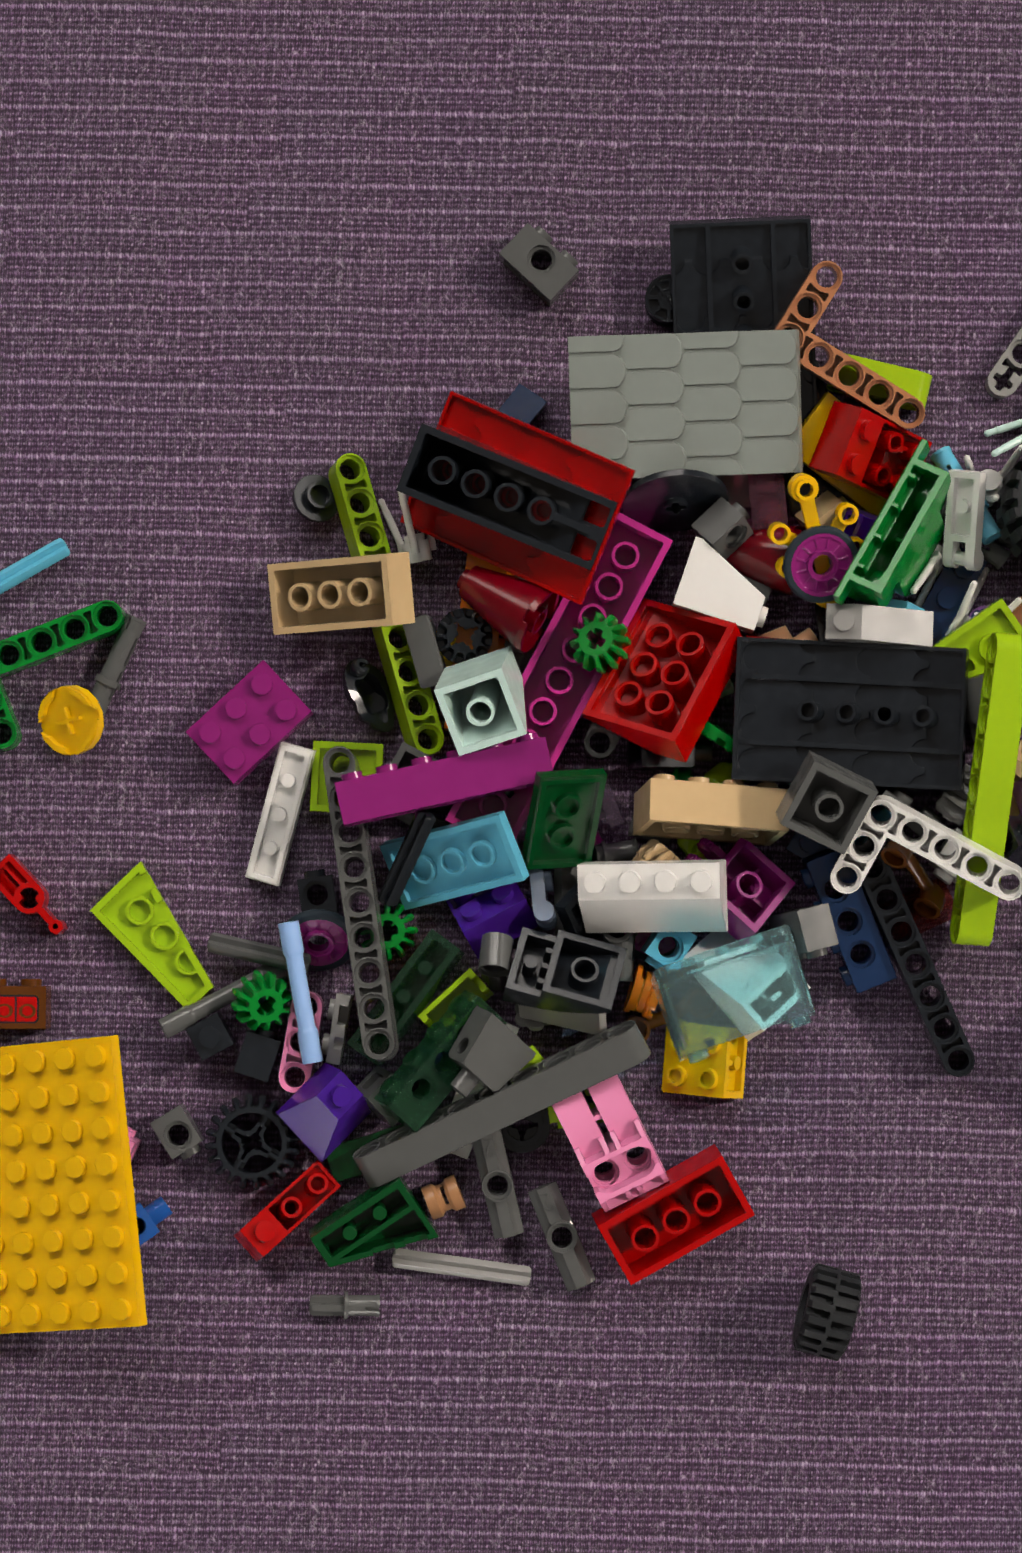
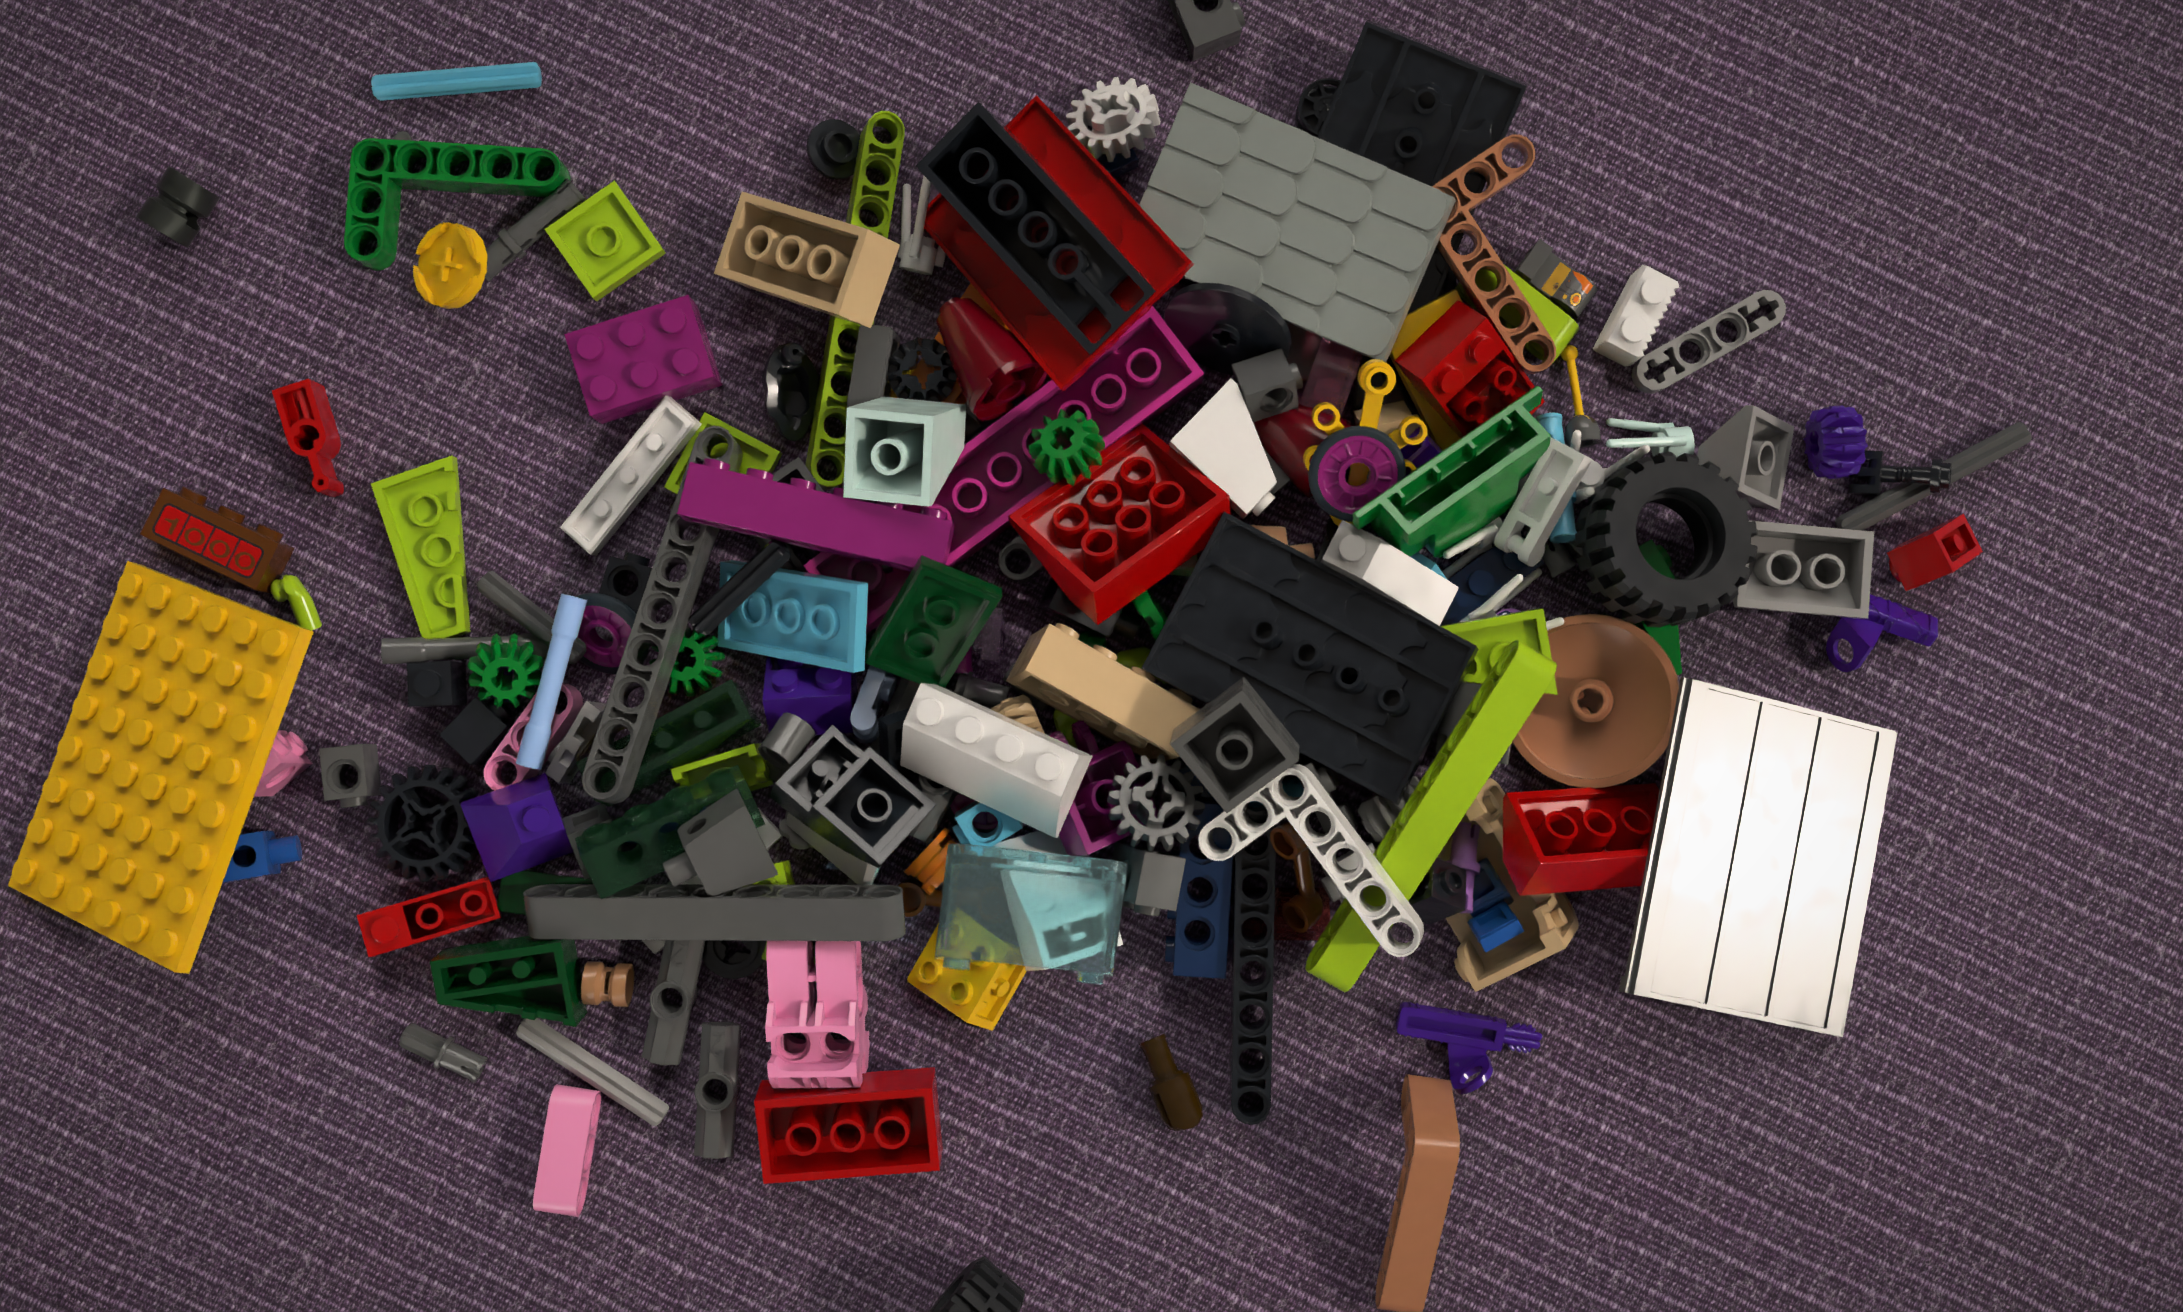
camera: 30 degrees right, 0 degrees up
none -> lime arm [271,575,322,631]
none -> bright pink beam [533,1084,601,1217]
none -> lime plate [545,181,666,301]
none -> white gear [1066,77,1161,162]
none -> dark grey gear [1107,754,1205,852]
none -> dark brown arm [1139,1034,1203,1131]
none -> dark grey leg [1514,239,1598,320]
none -> hinge [1561,345,1602,448]
none -> white brick [1593,265,1679,367]

